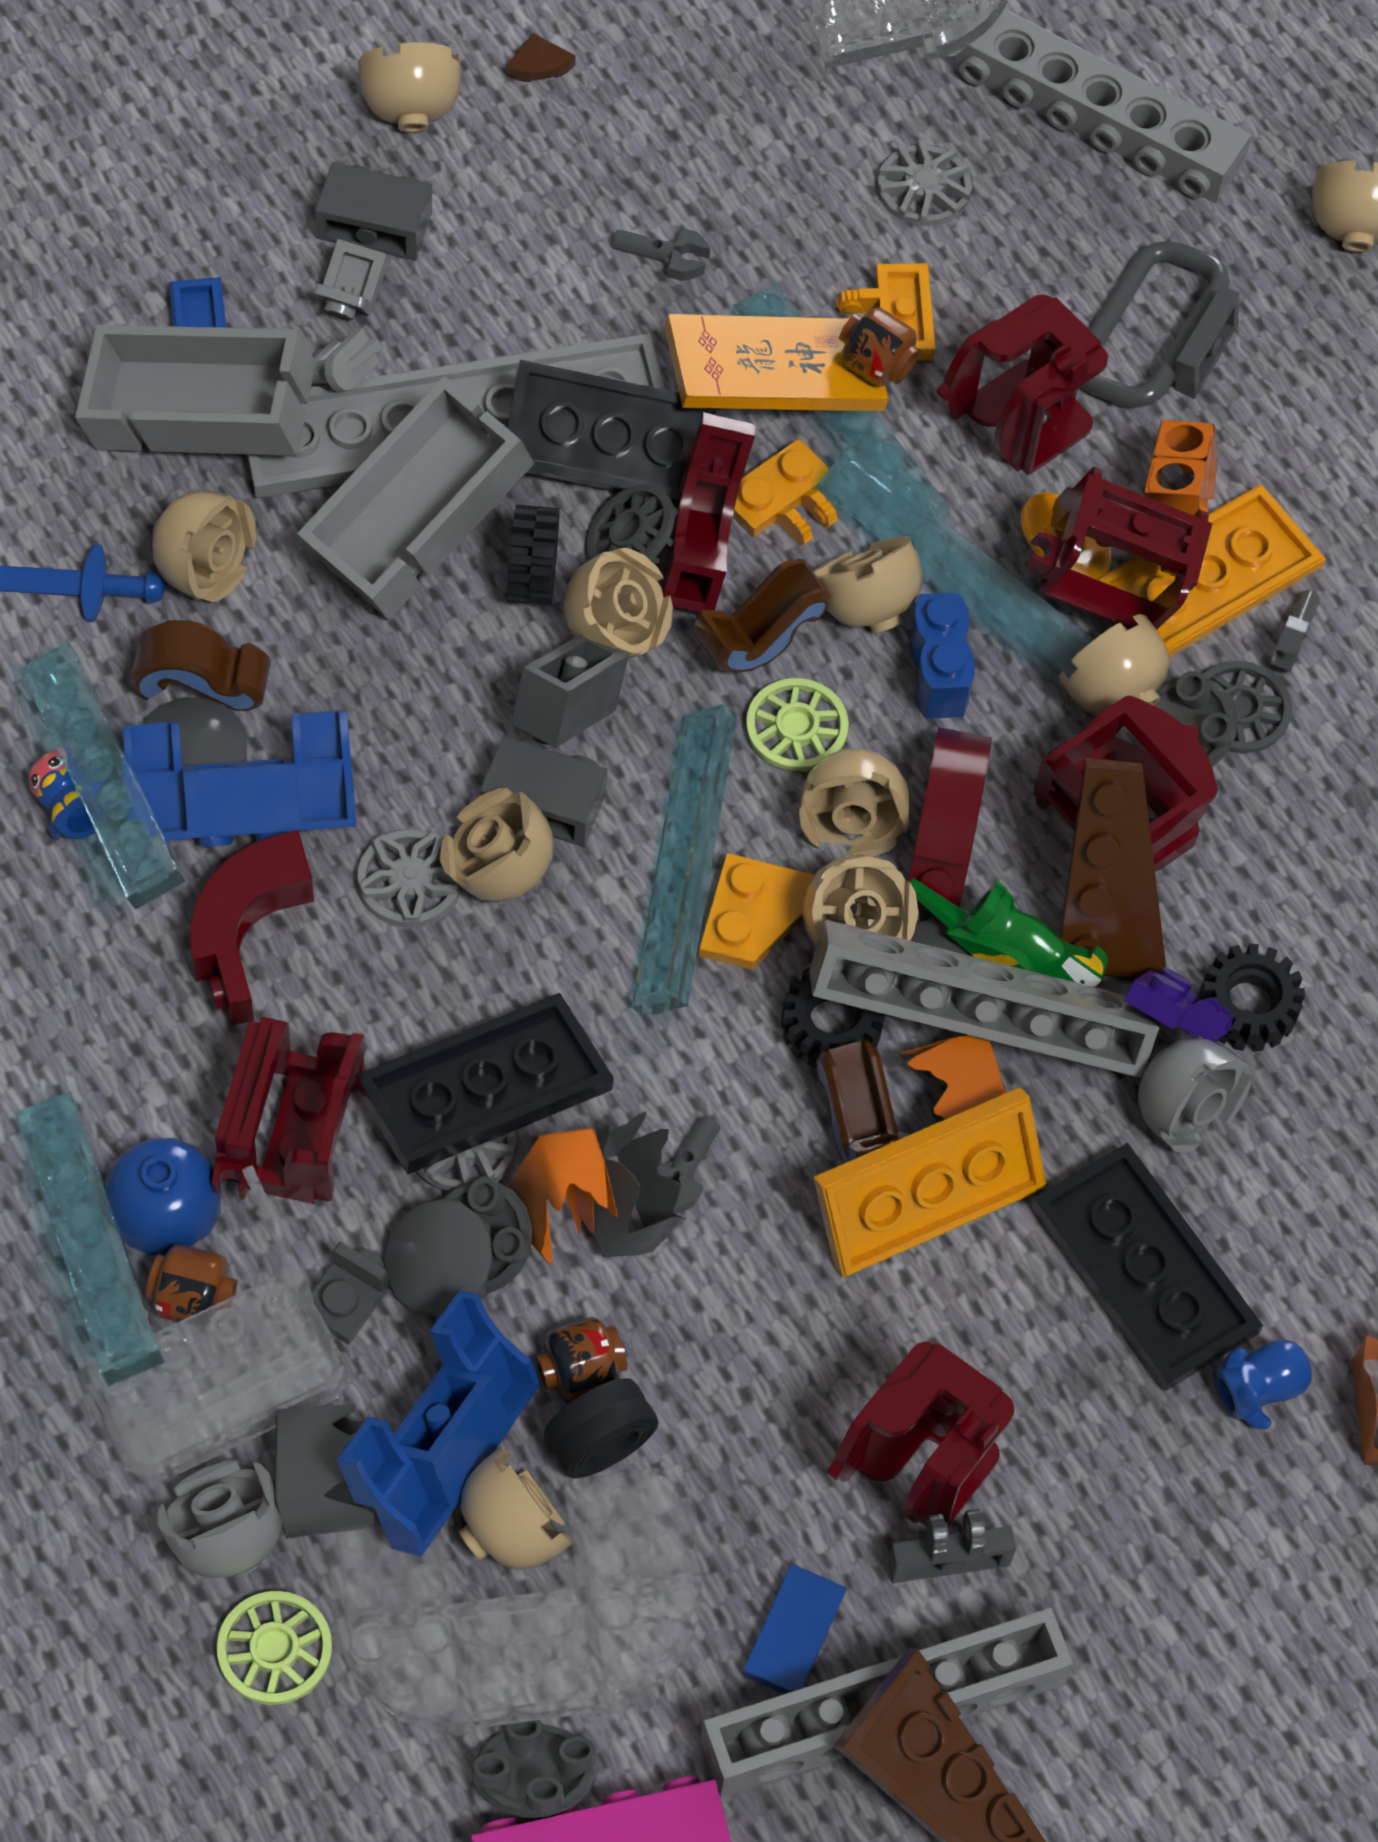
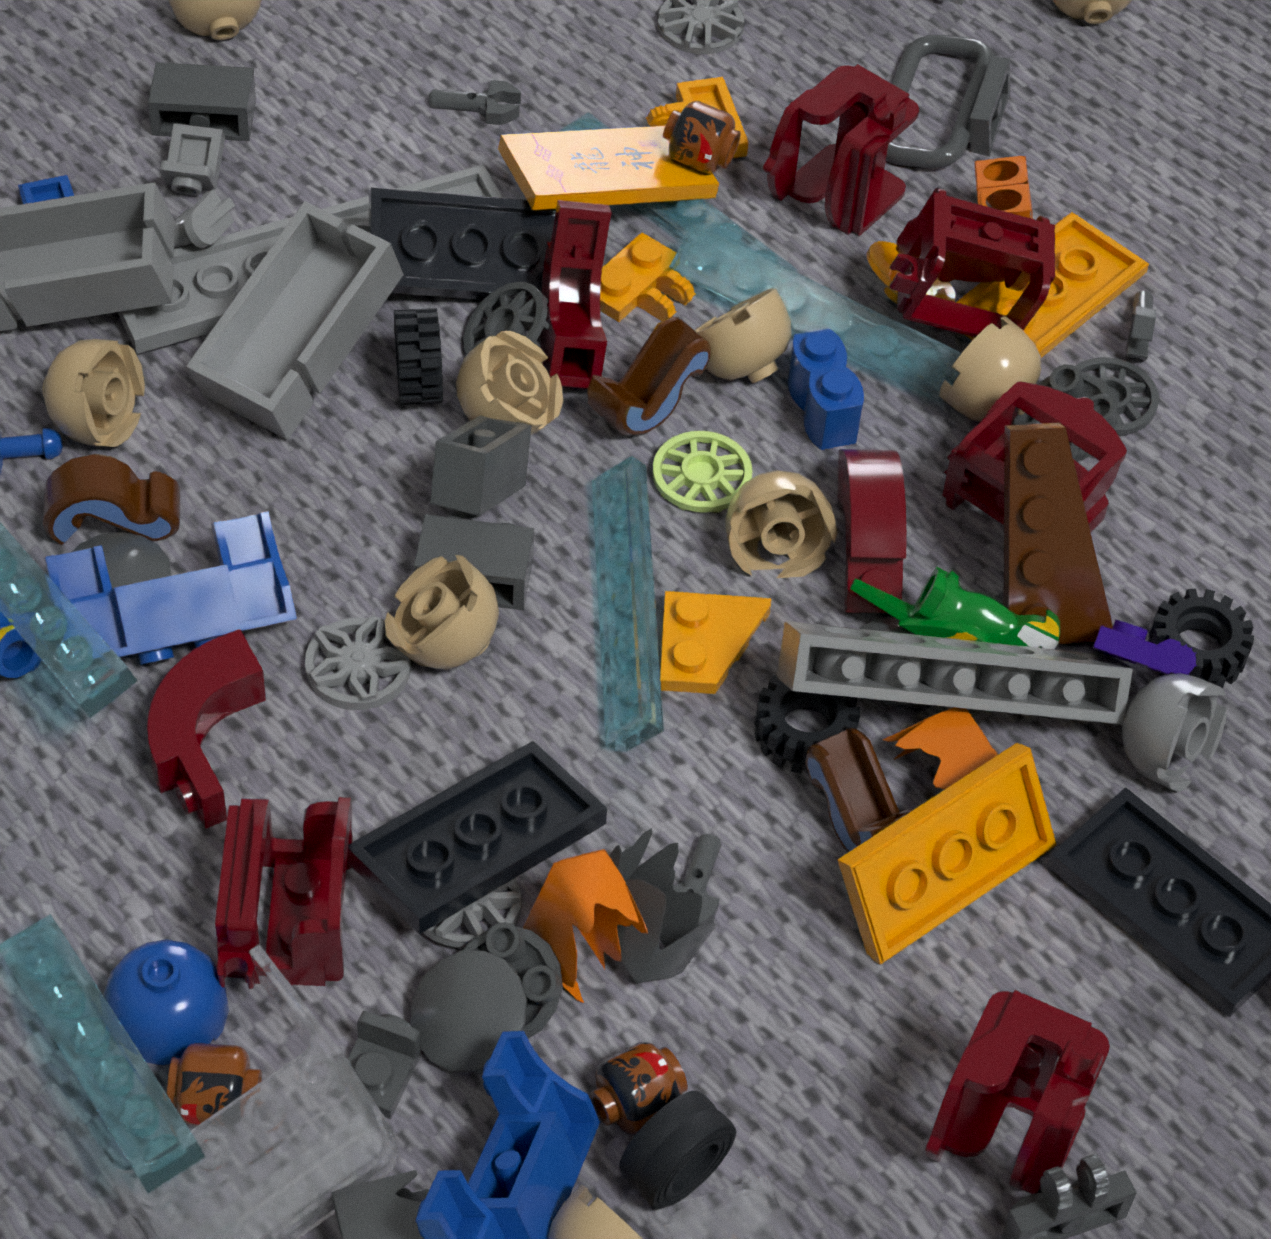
camera: 10 degrees left, 10 degrees down
tan cylinder [802,854,919,947] -> none

